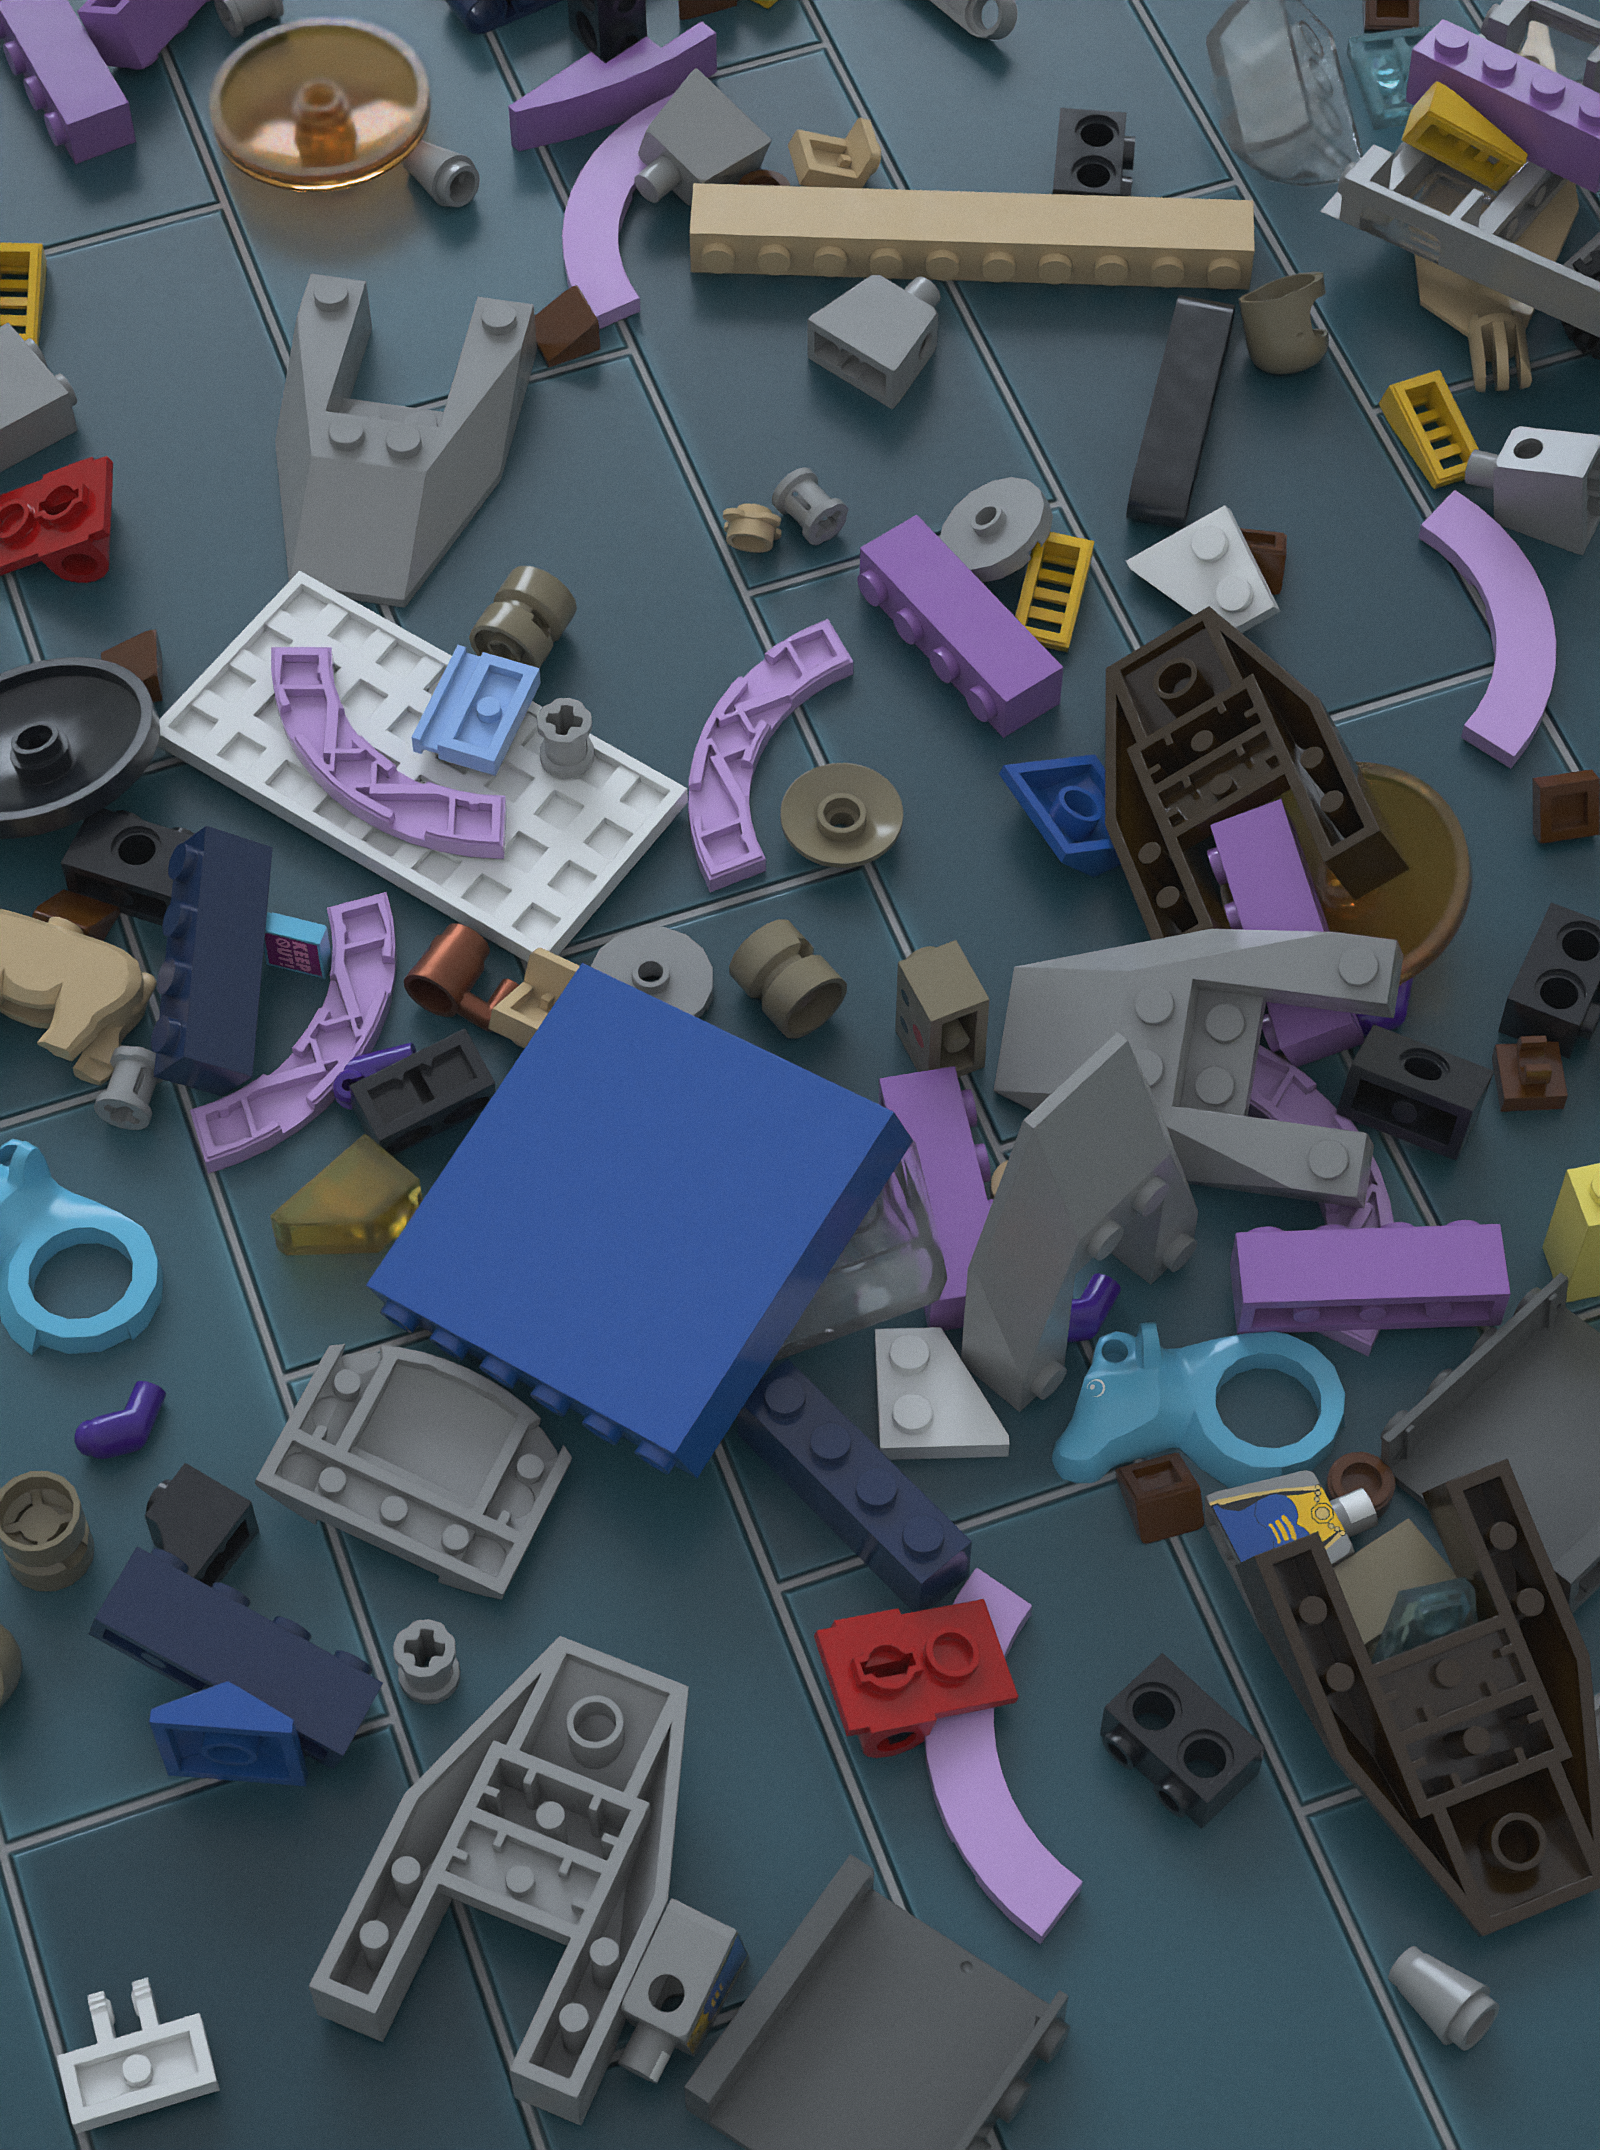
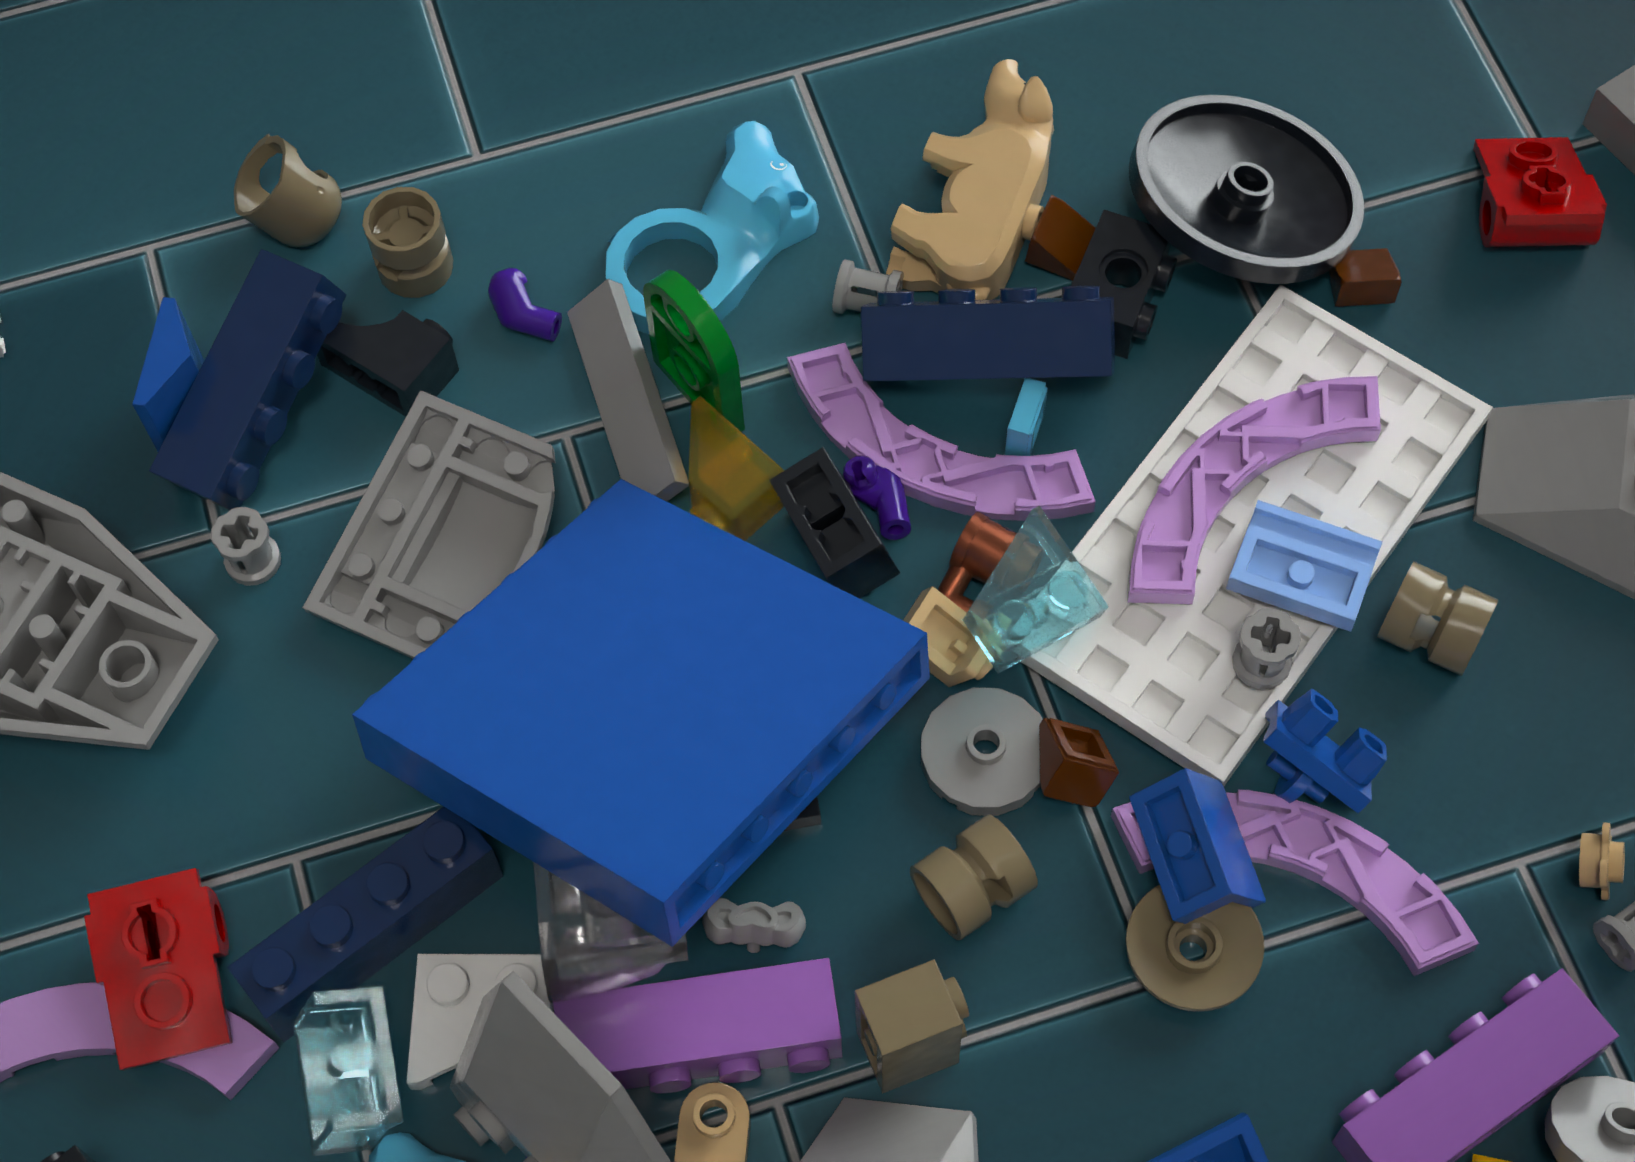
camera: 95 degrees right, 5 degrees up
none -> clear light blue window [293,986,404,1156]
none -> light grey tile [567,279,690,501]
none -> green tile [643,270,745,443]
none -> clear light blue wing [963,506,1109,674]
none -> reddish brown slope [1039,718,1119,807]
none -> blue panel [1129,768,1266,924]
none -> blue hips [1264,689,1387,814]

